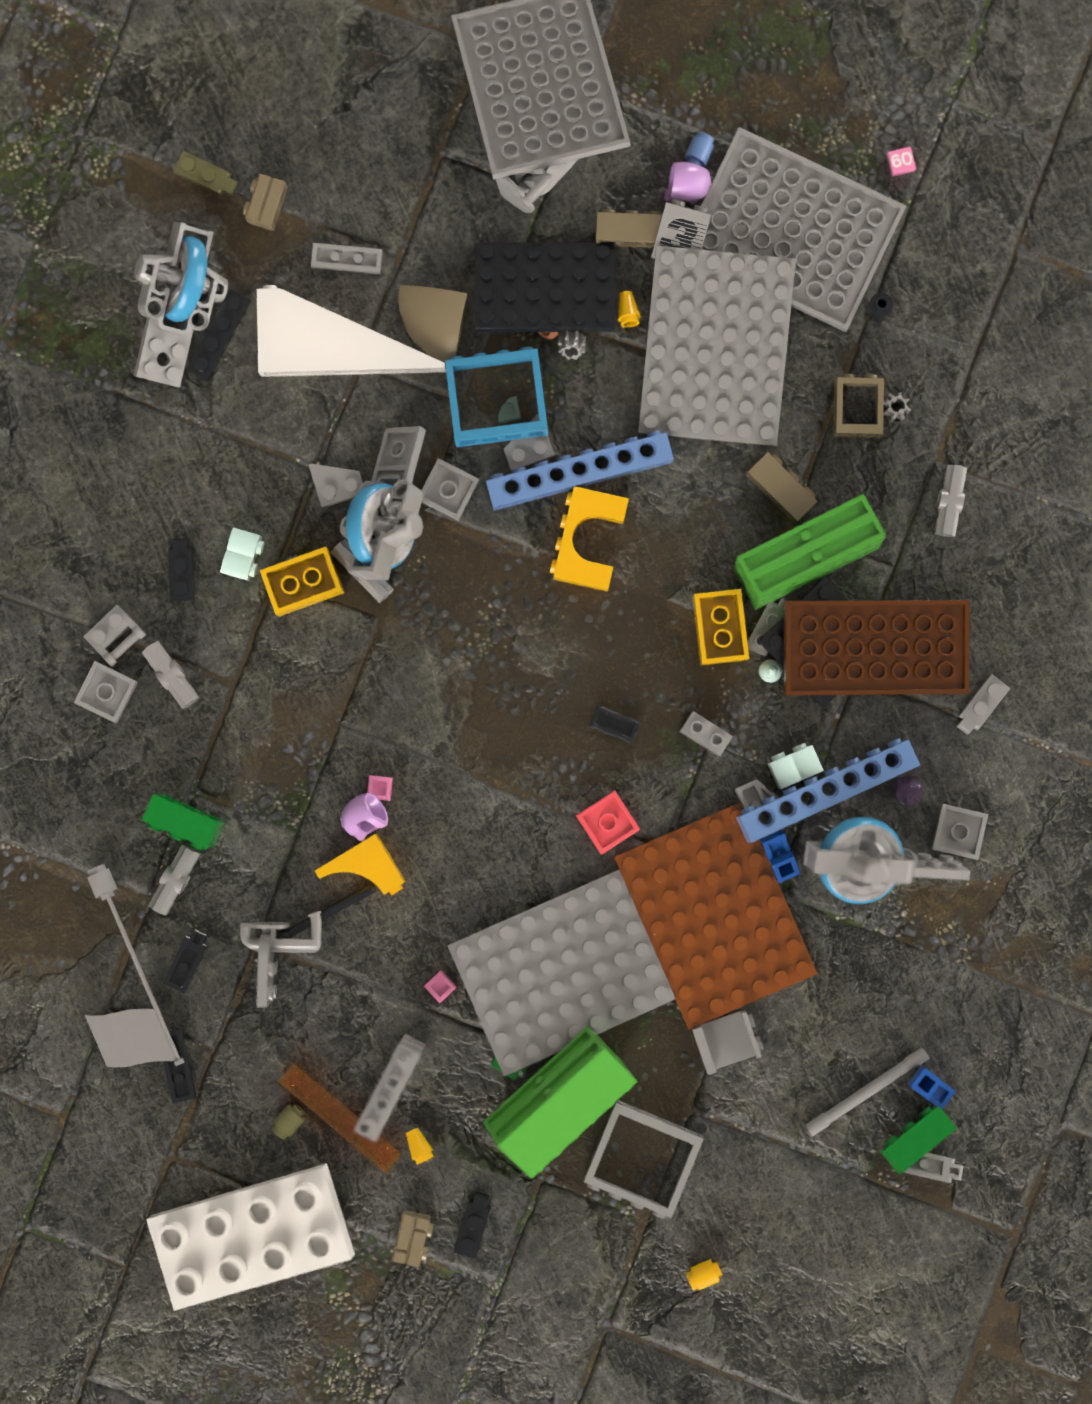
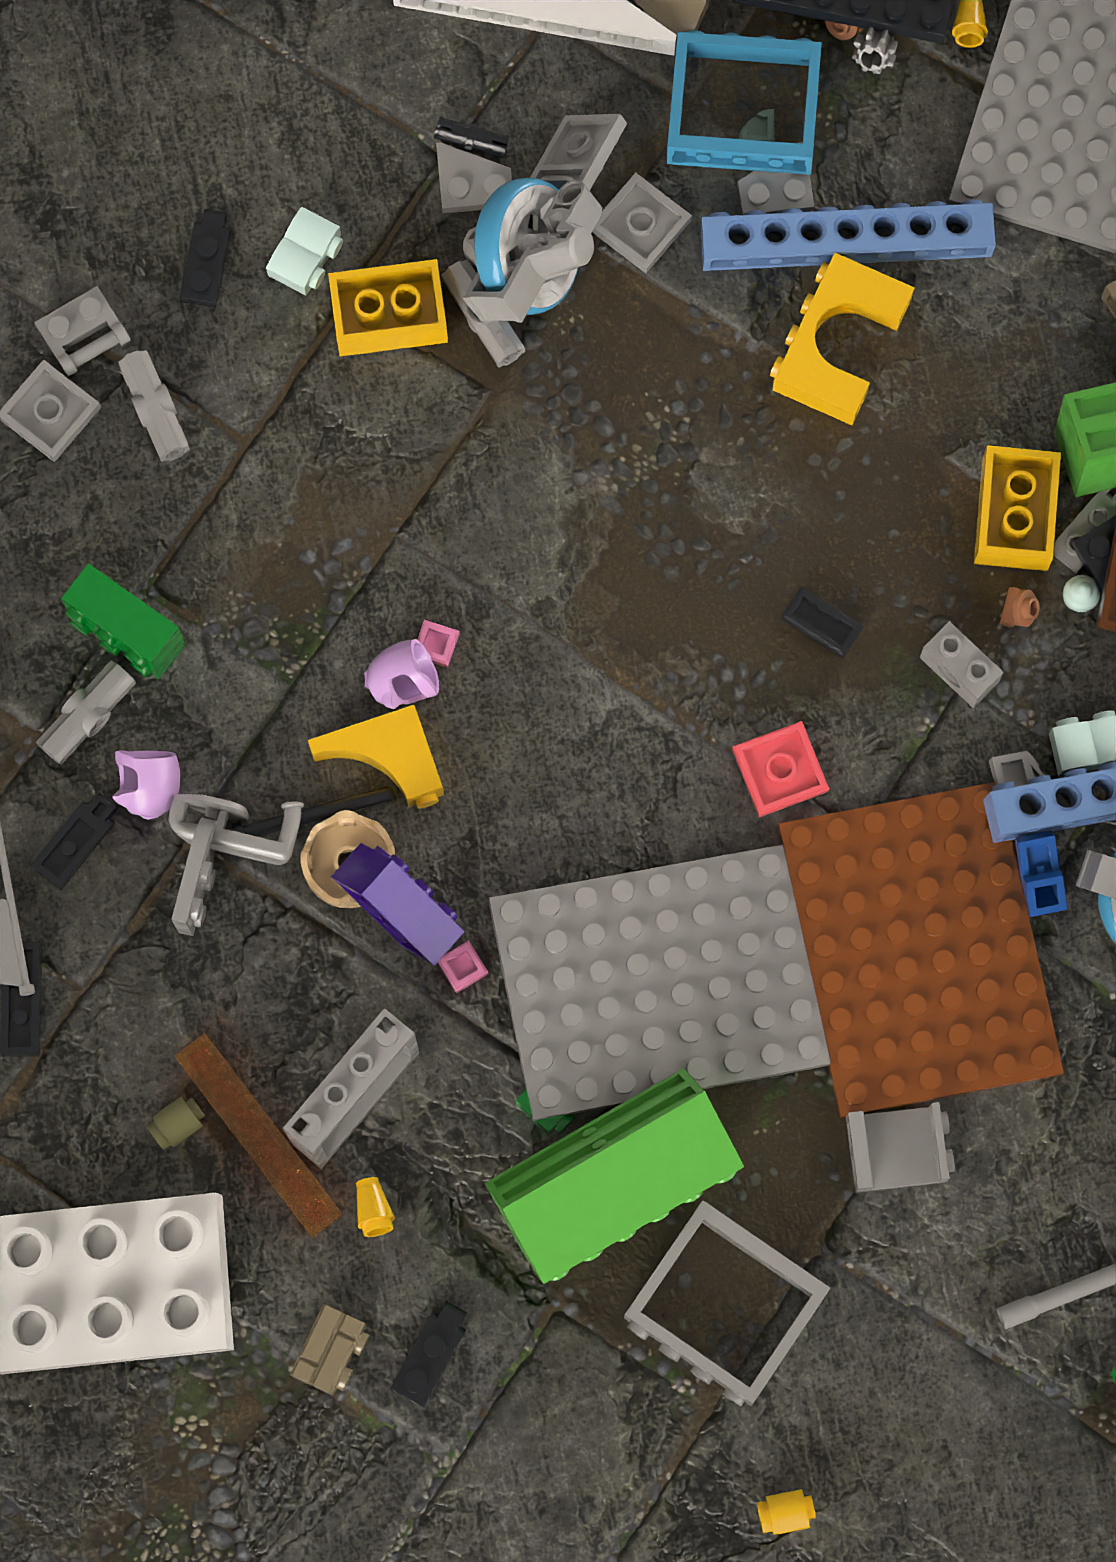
camera: 10 degrees right, 10 degrees down
none -> lavender piece [112,750,180,820]
none -> tan plate [300,810,395,909]
none -> brick [331,843,464,966]
none -> black pin [434,116,509,158]
none -> nougat plate [1000,587,1040,627]

